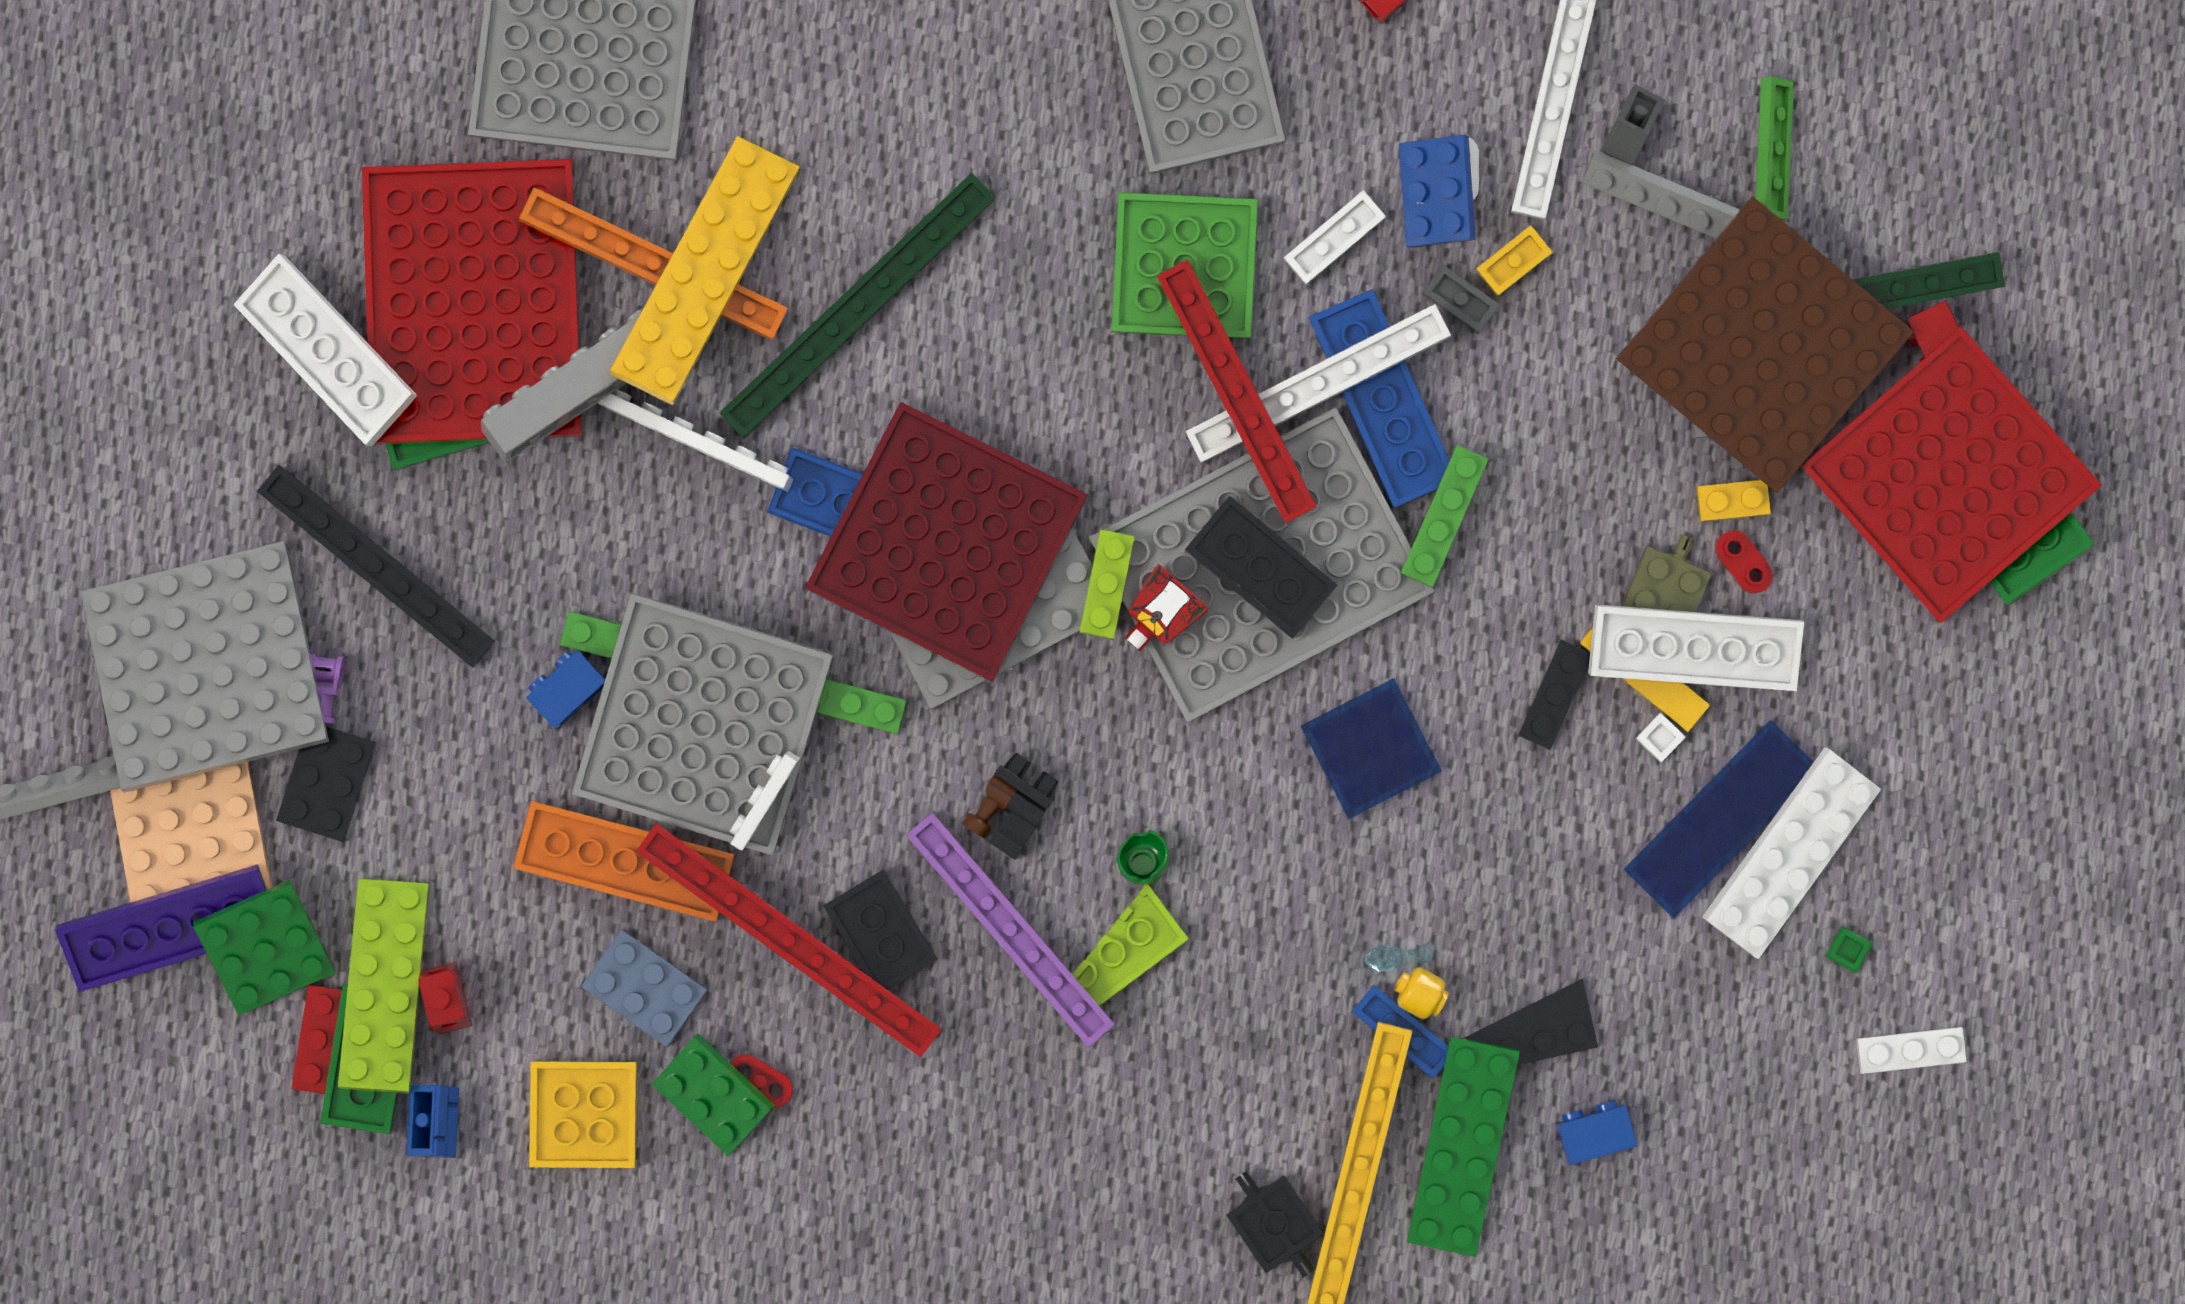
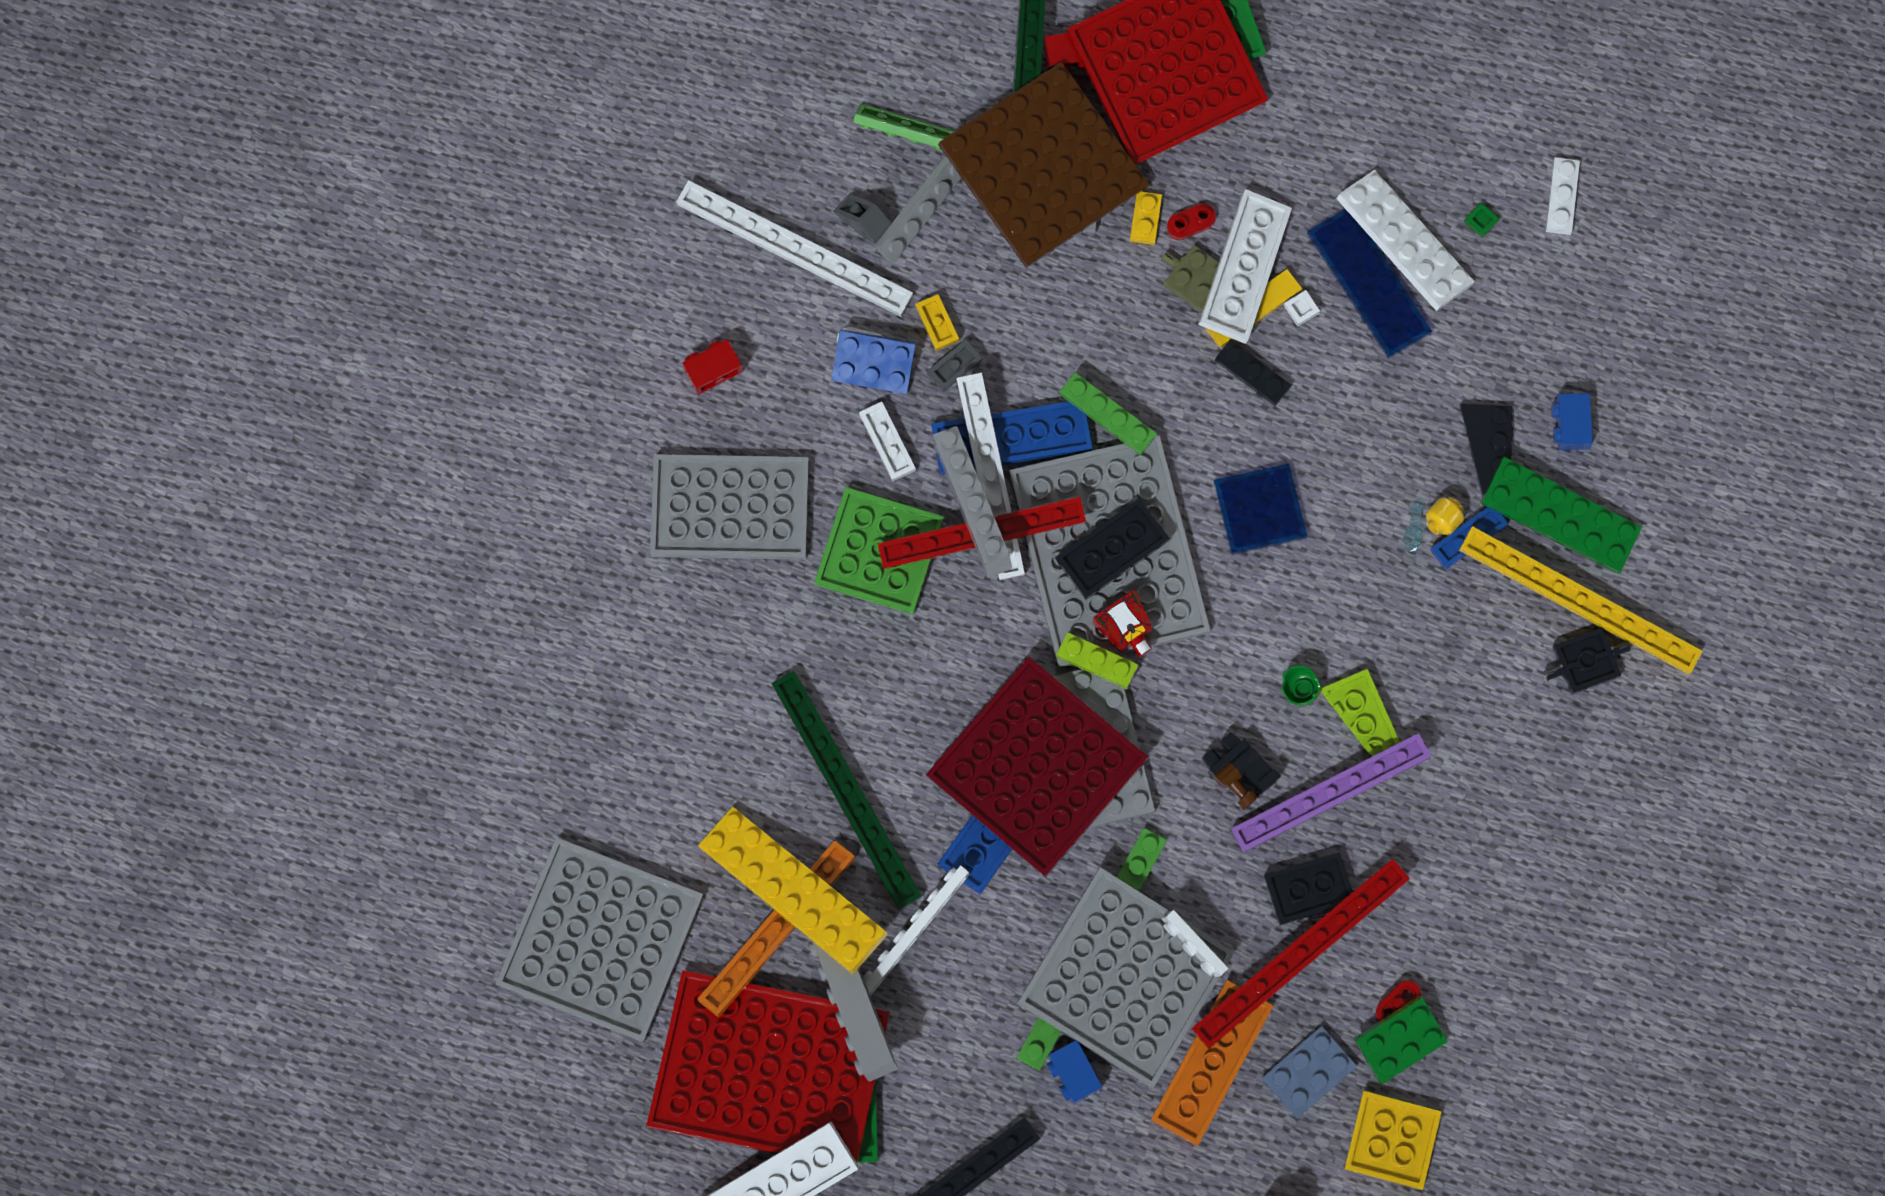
camera: 80 degrees left, 10 degrees down
none -> light grey brick [933,426,1012,578]

